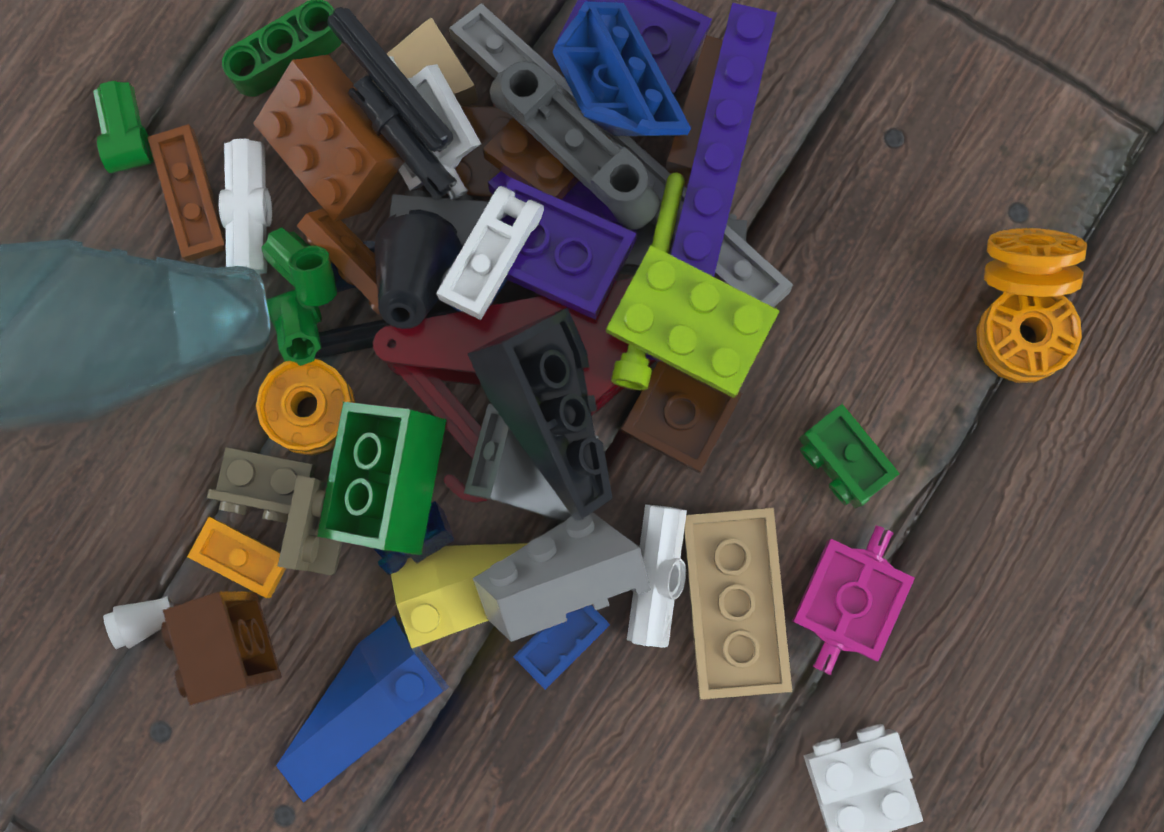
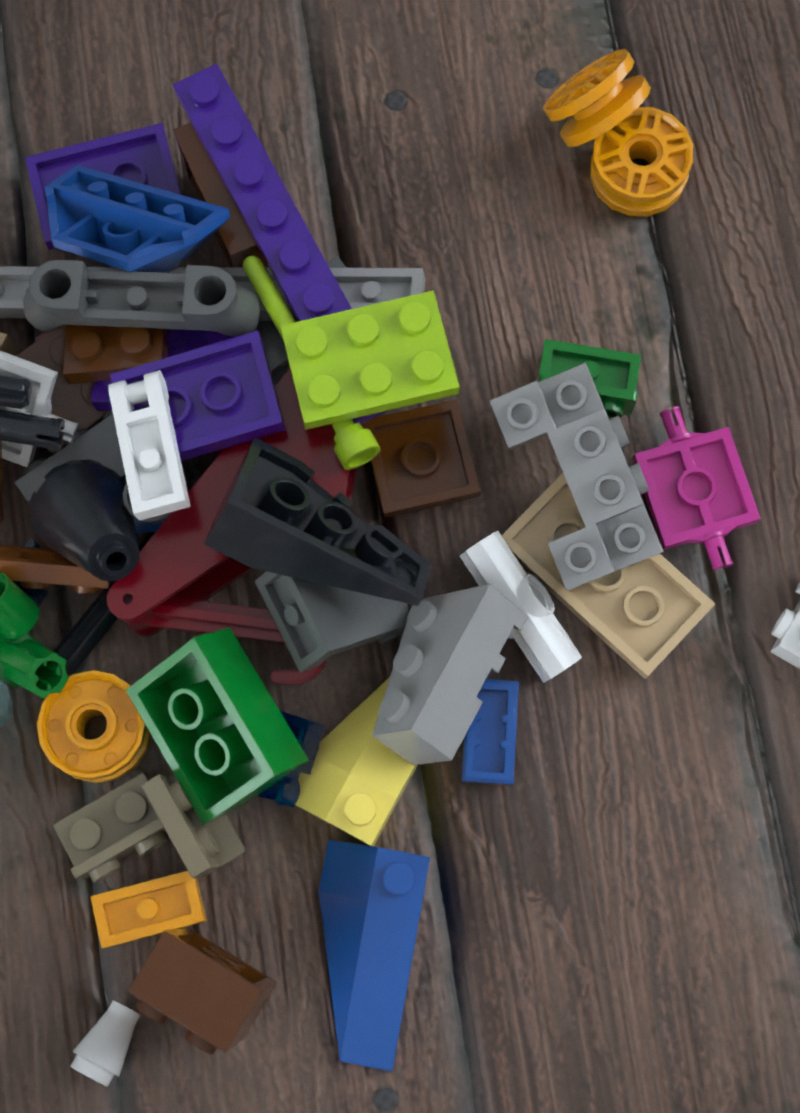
camera: 45 degrees left, 5 degrees down
none -> light grey bracket [490,363,664,591]

